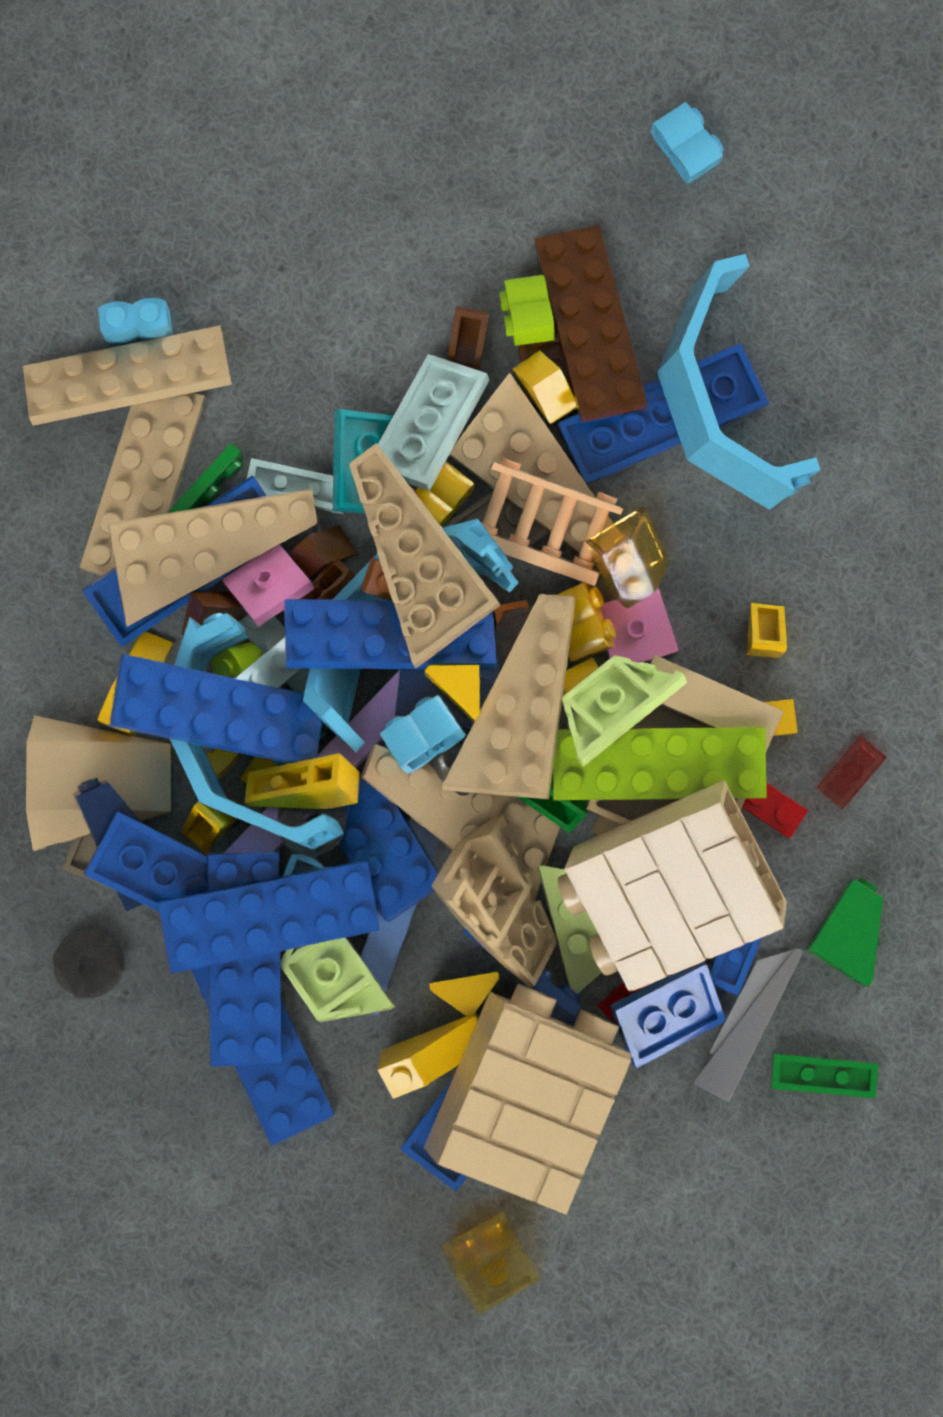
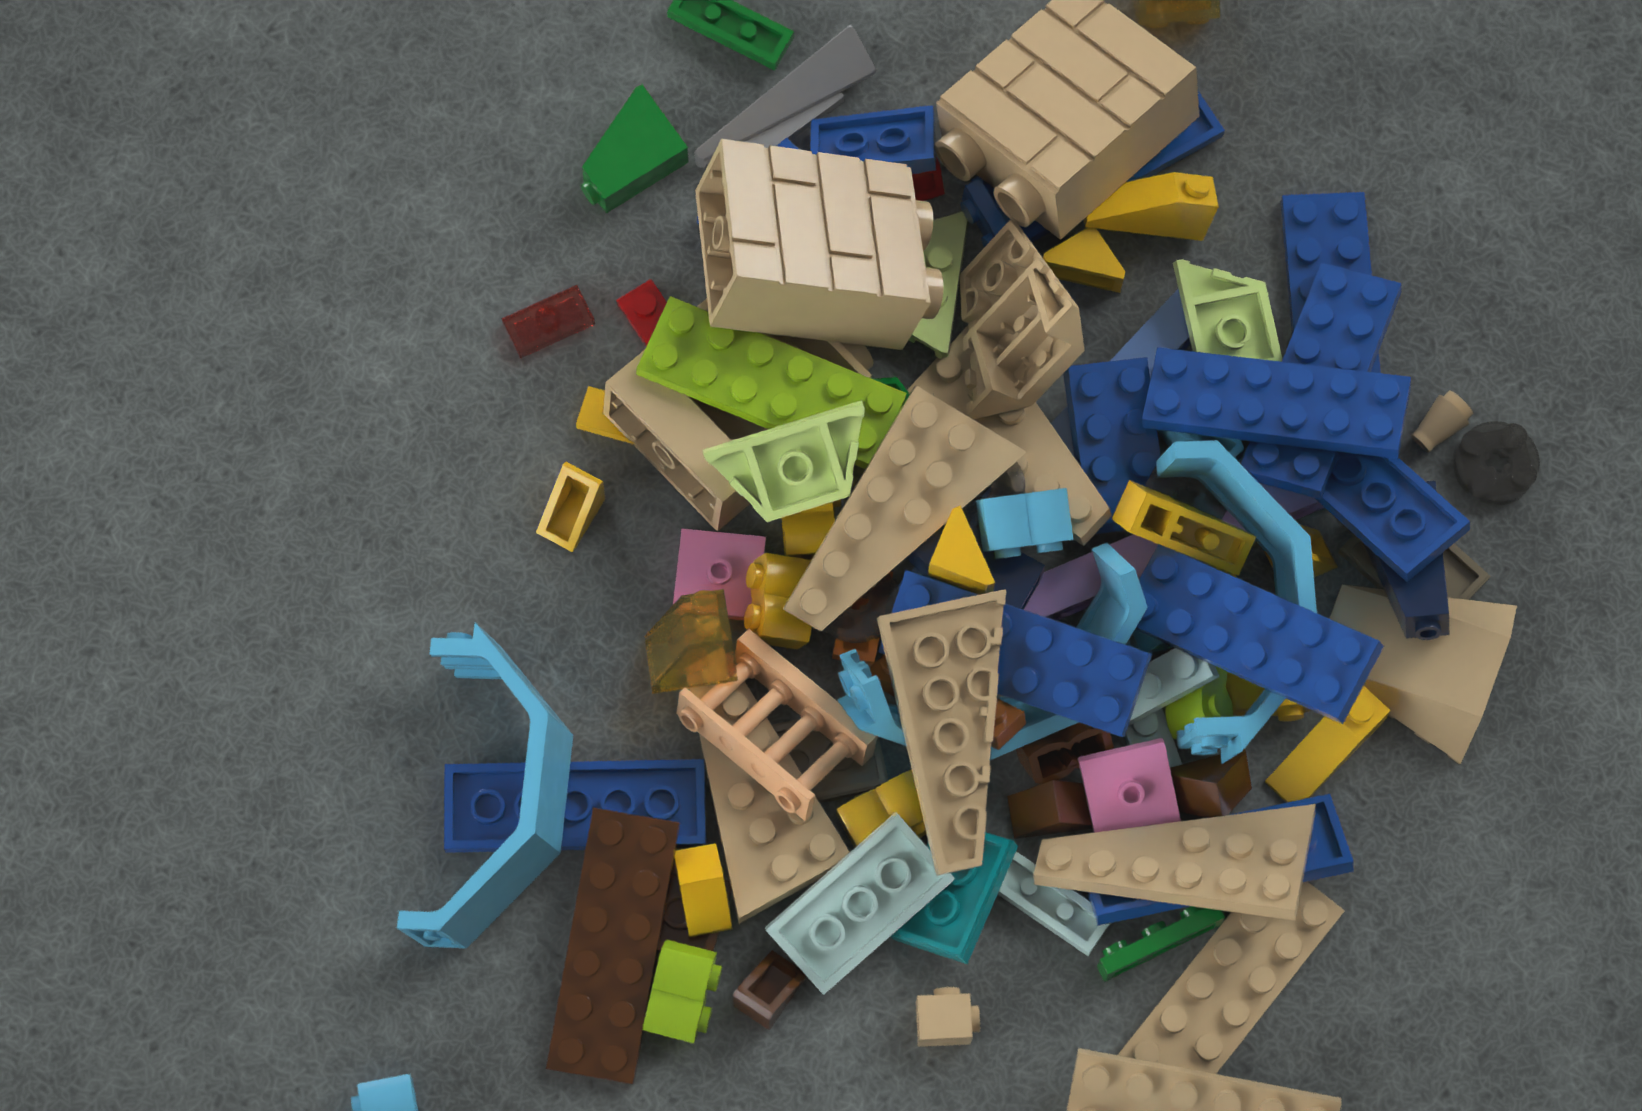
camera: 155 degrees left, 10 degrees down
none -> tan brick [916,987,980,1047]
none -> tan cone [1411,390,1473,453]

